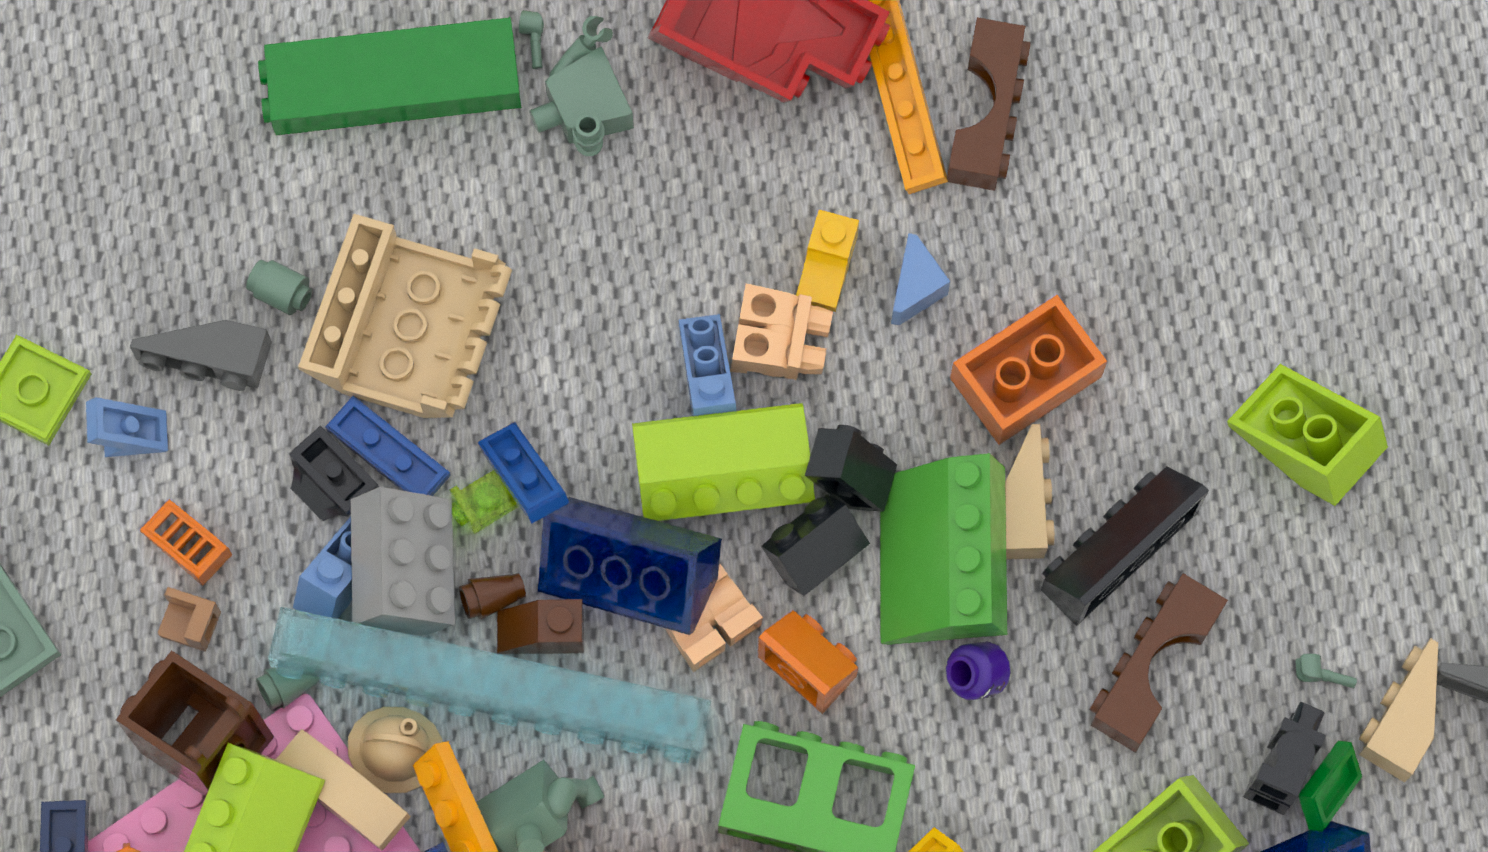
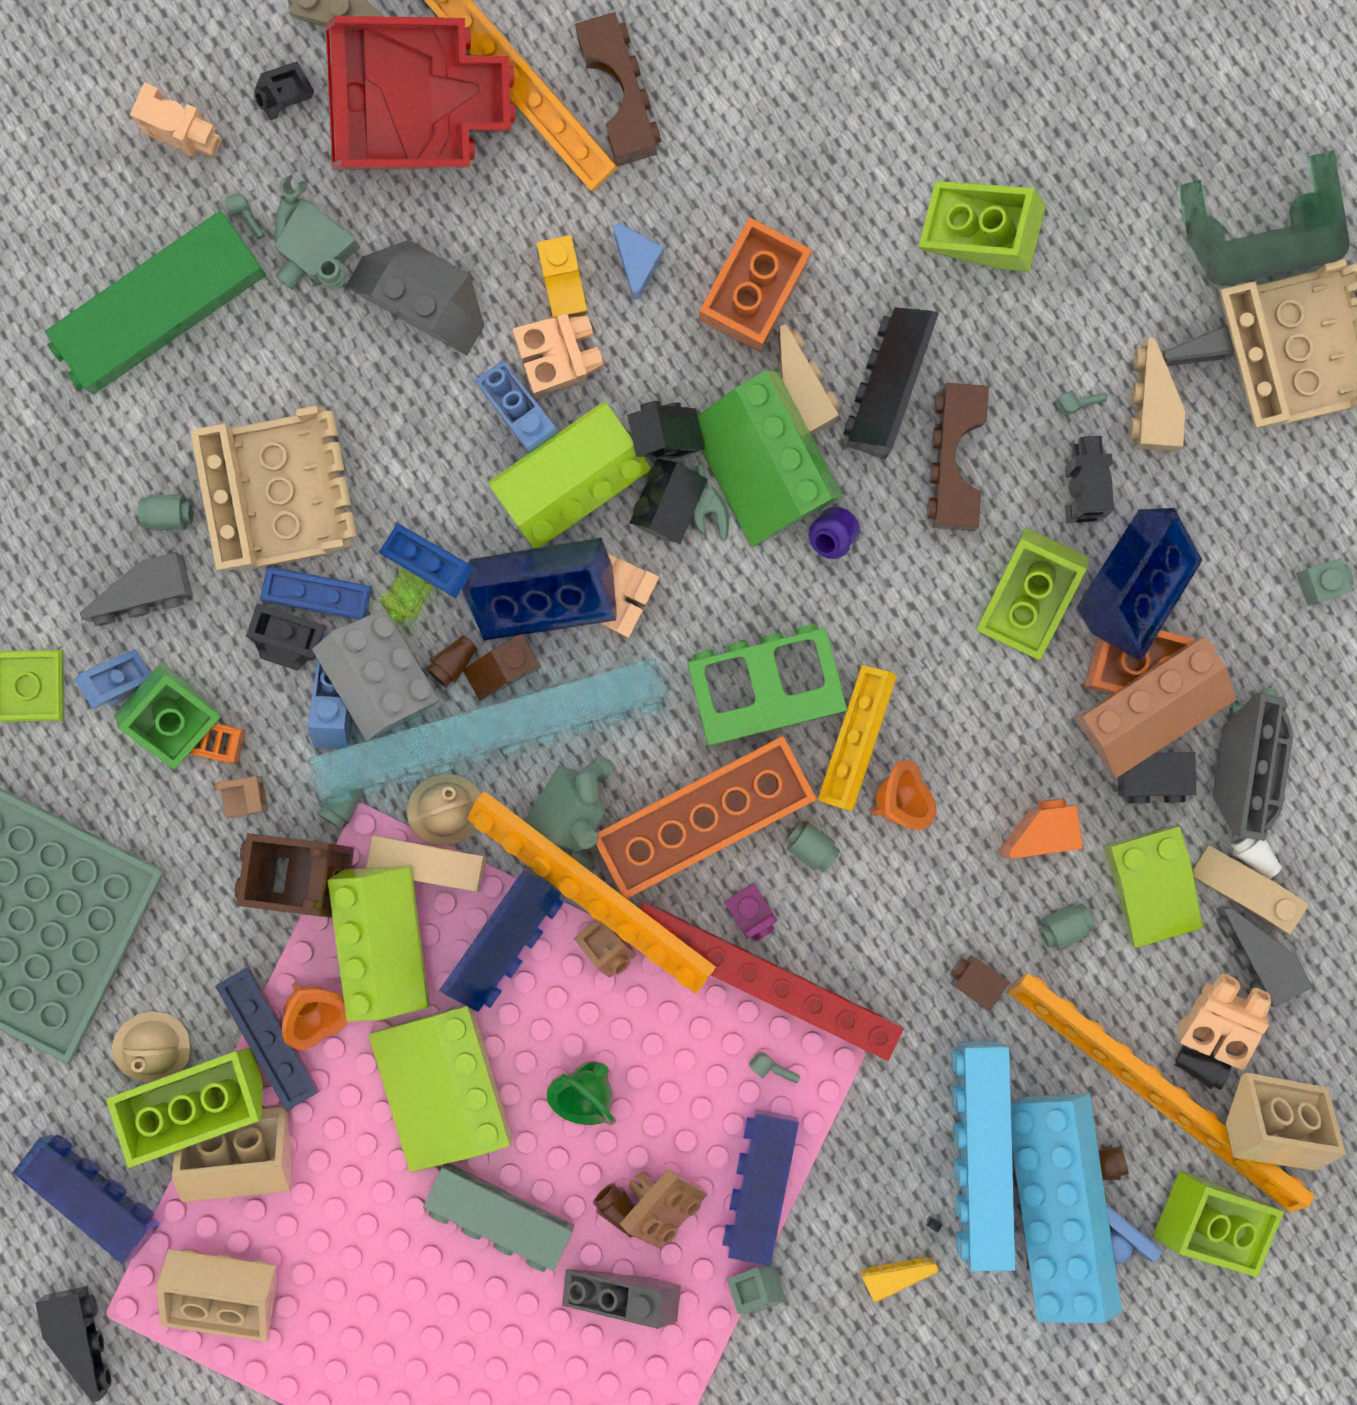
camera: 25 degrees left, 15 degrees up
orange slope [758,610,858,714] -> none
green tile [1298,740,1362,832] -> none
none -> bright green slope [114,662,221,770]
none -> dark grey wedge [345,240,484,356]
none -> sand green hand [692,465,729,541]

